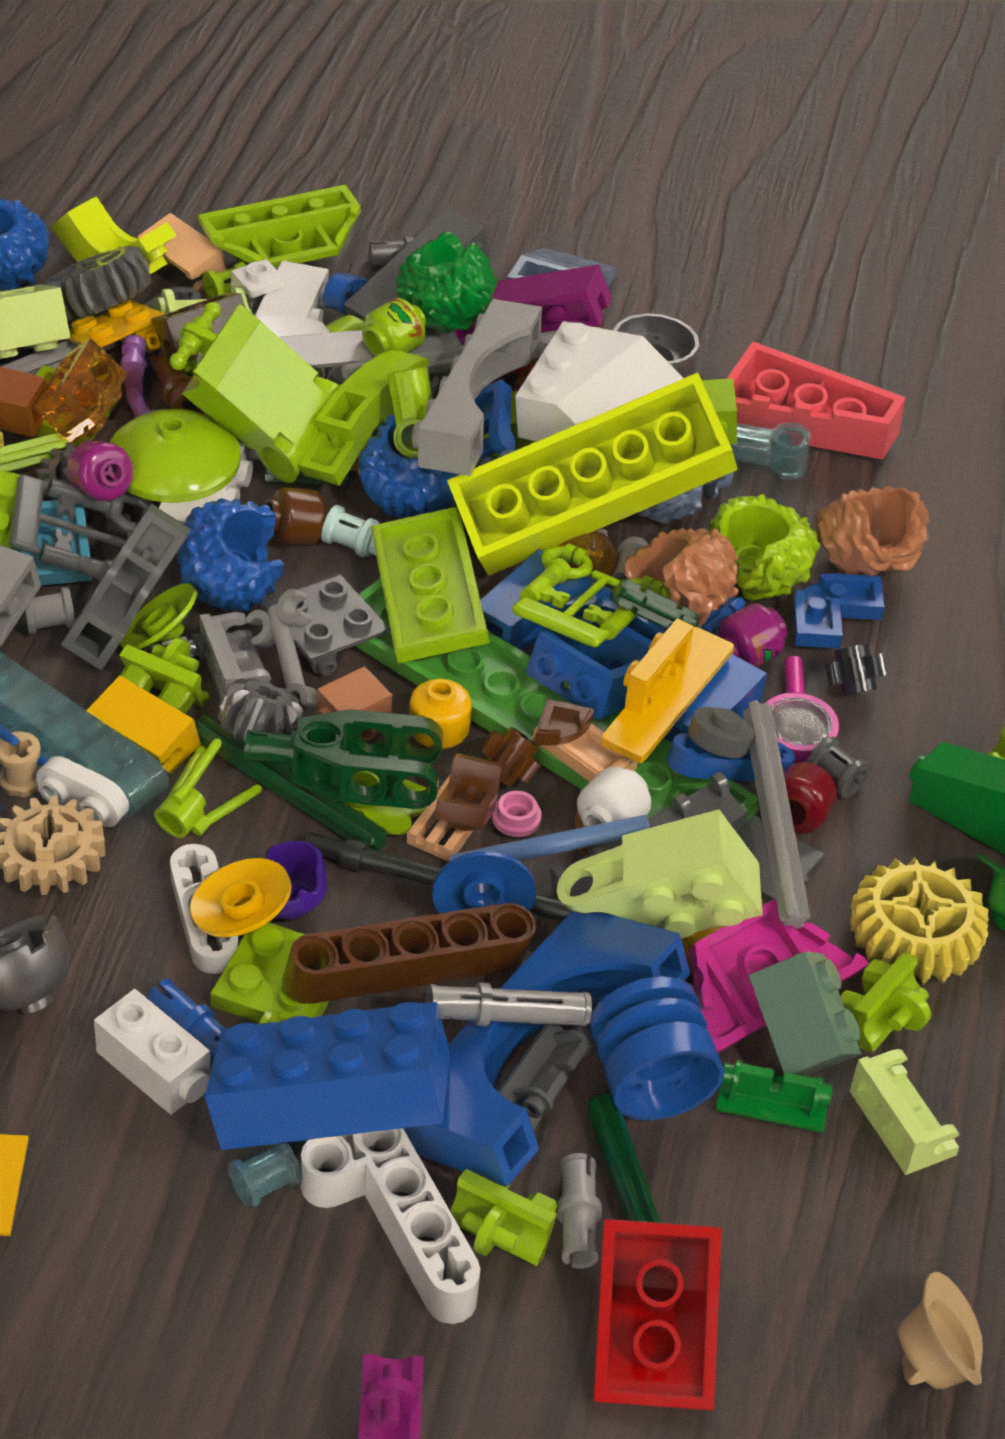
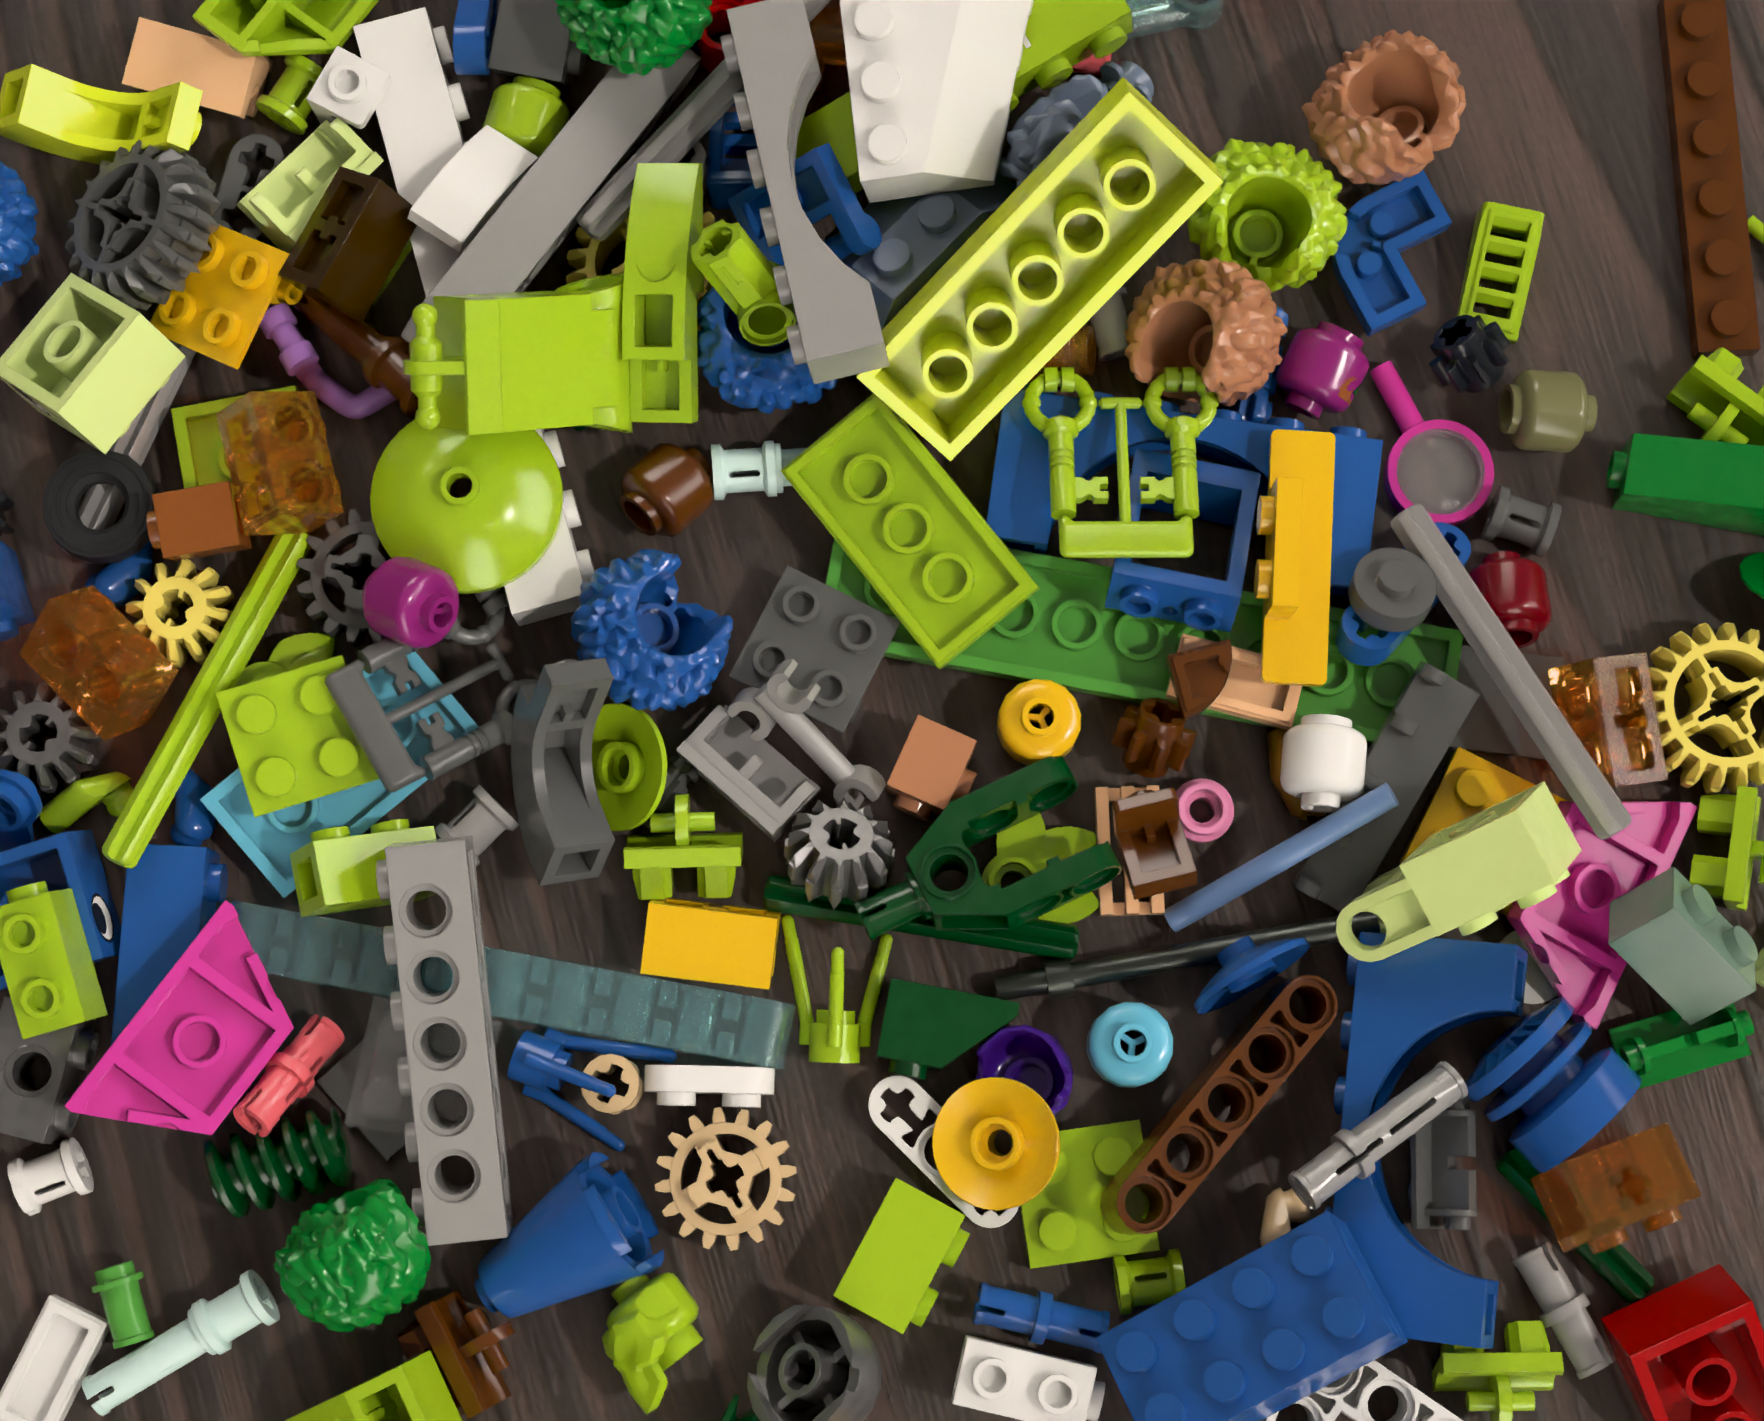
camera: 25 degrees left, 35 degrees up
lime head [362,298,426,356] -> none
axle [613,579,698,628] -> none
none -> lime brick [833,1178,970,1334]
none -> dark green slope [876,978,1020,1080]
none -> medium azure head [1086,1002,1174,1088]
none -> lime slope [1456,202,1545,345]
none -> olive head [1498,369,1597,453]
none -> clear orange brick [1530,1122,1702,1255]
none -> clear orange brick [1548,652,1668,789]

